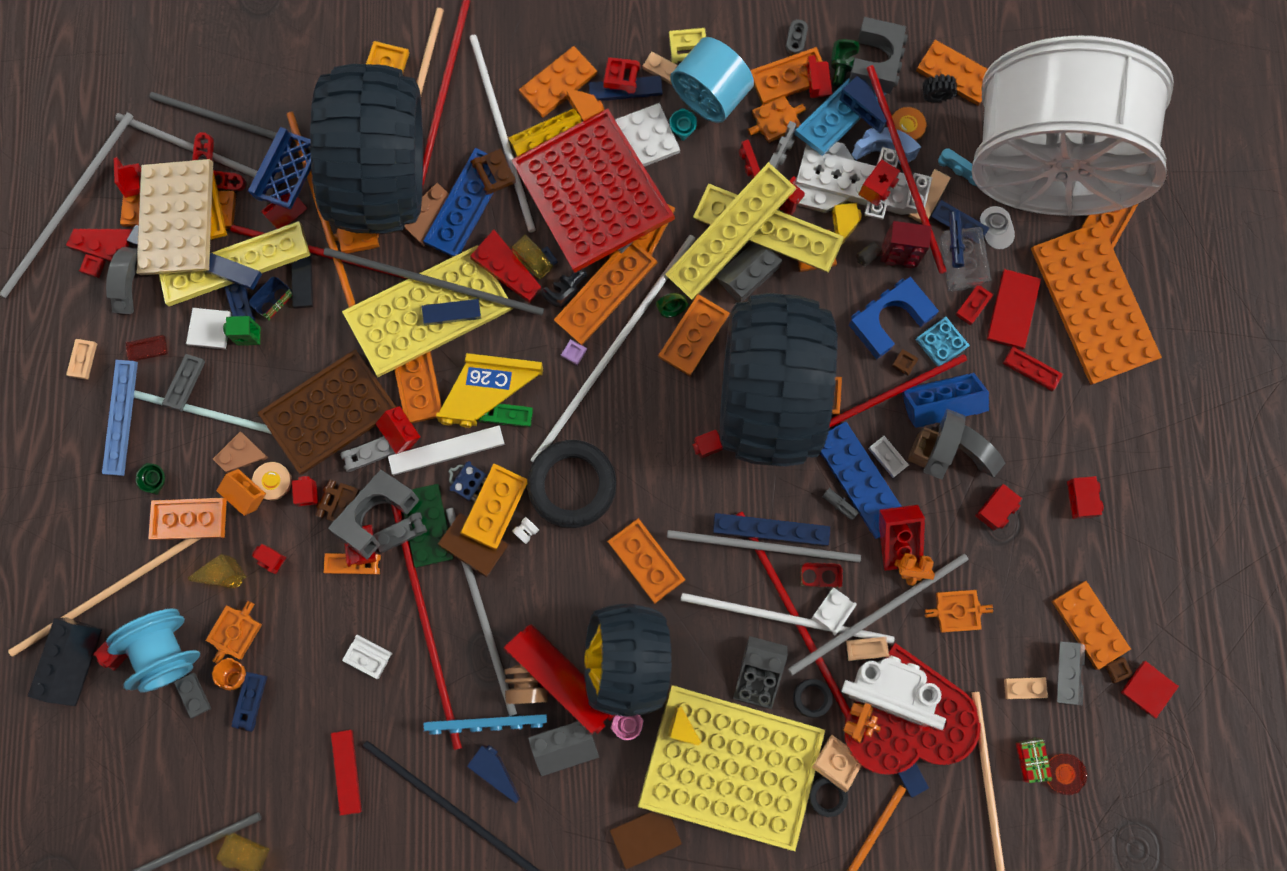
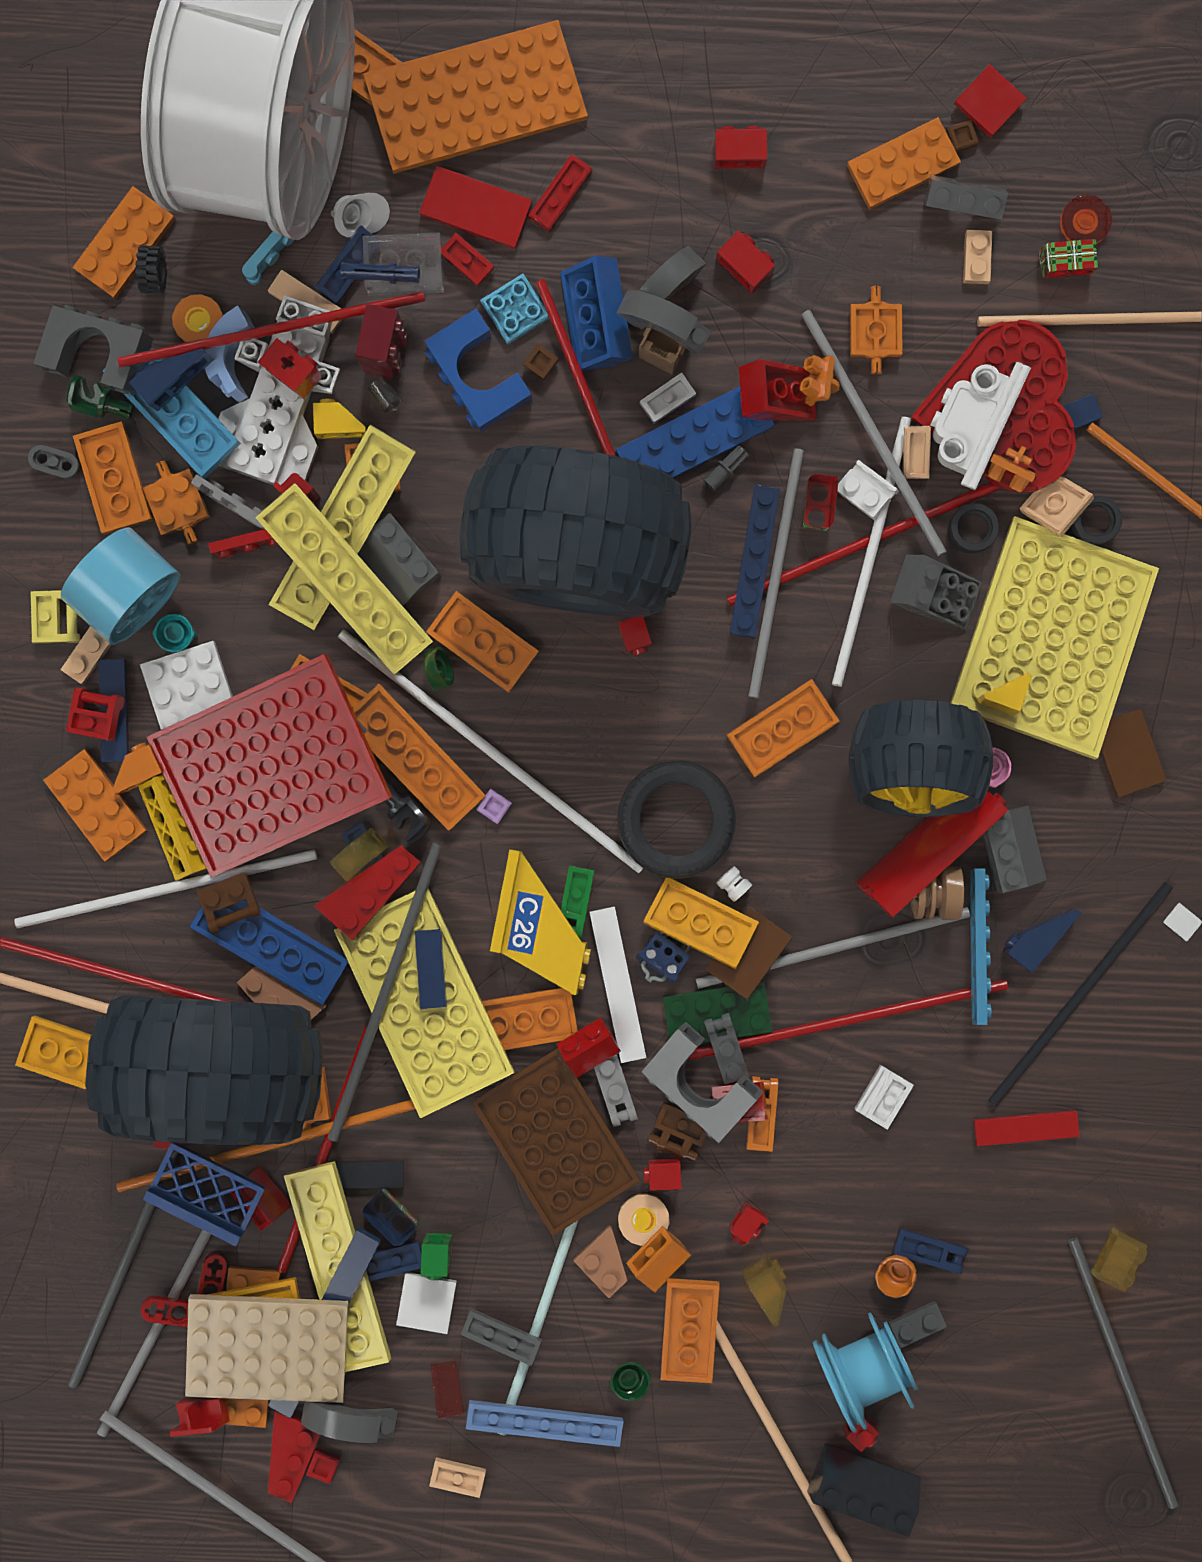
camera: 90 degrees left, 10 degrees up
orange plate [205,600,262,663] -> none
red panel [806,55,832,98] -> none

